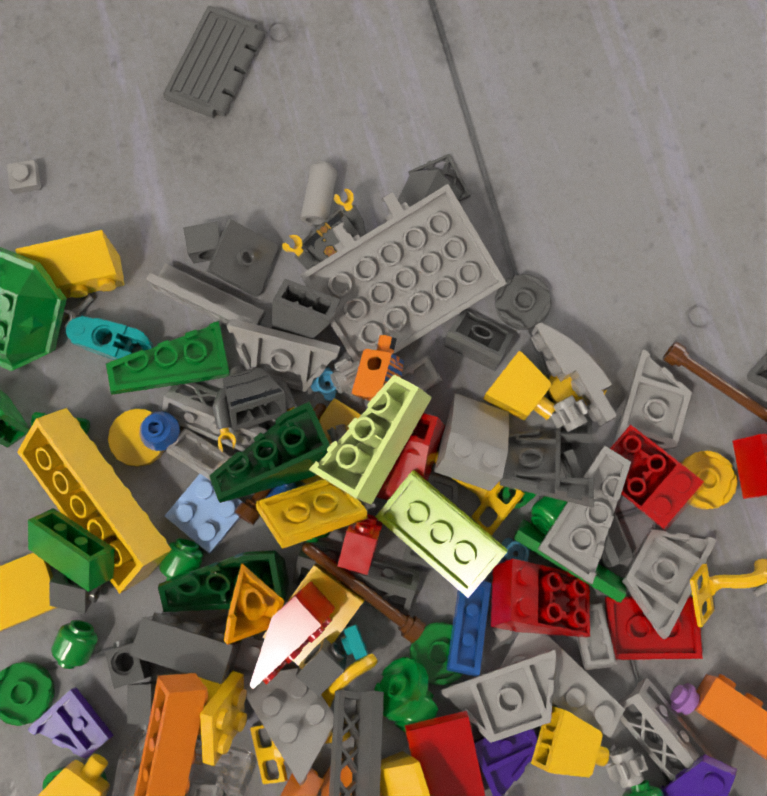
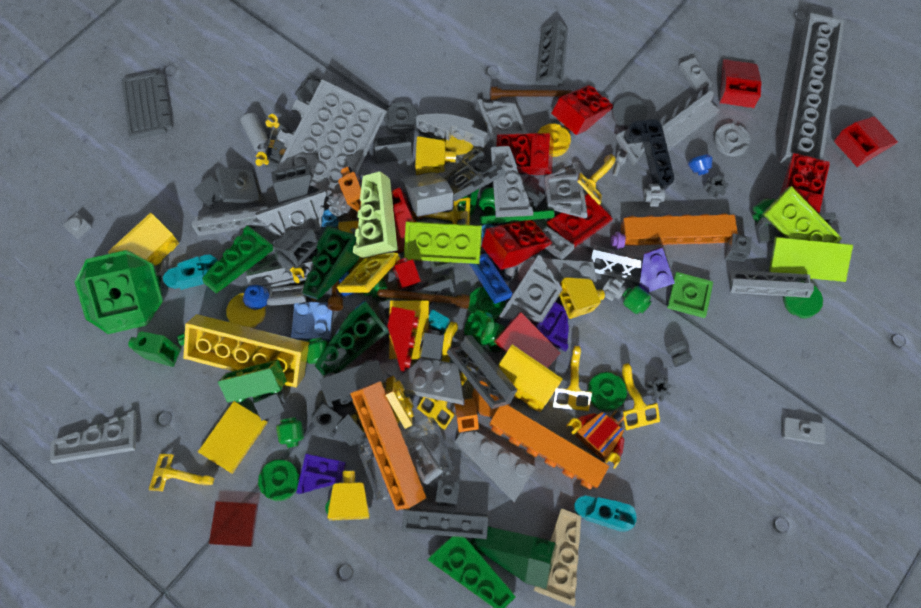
camera: 40 degrees left, 10 degrees down
light orange slope [224,563,284,645] -> none
light grey gear [551,395,589,432] -> none

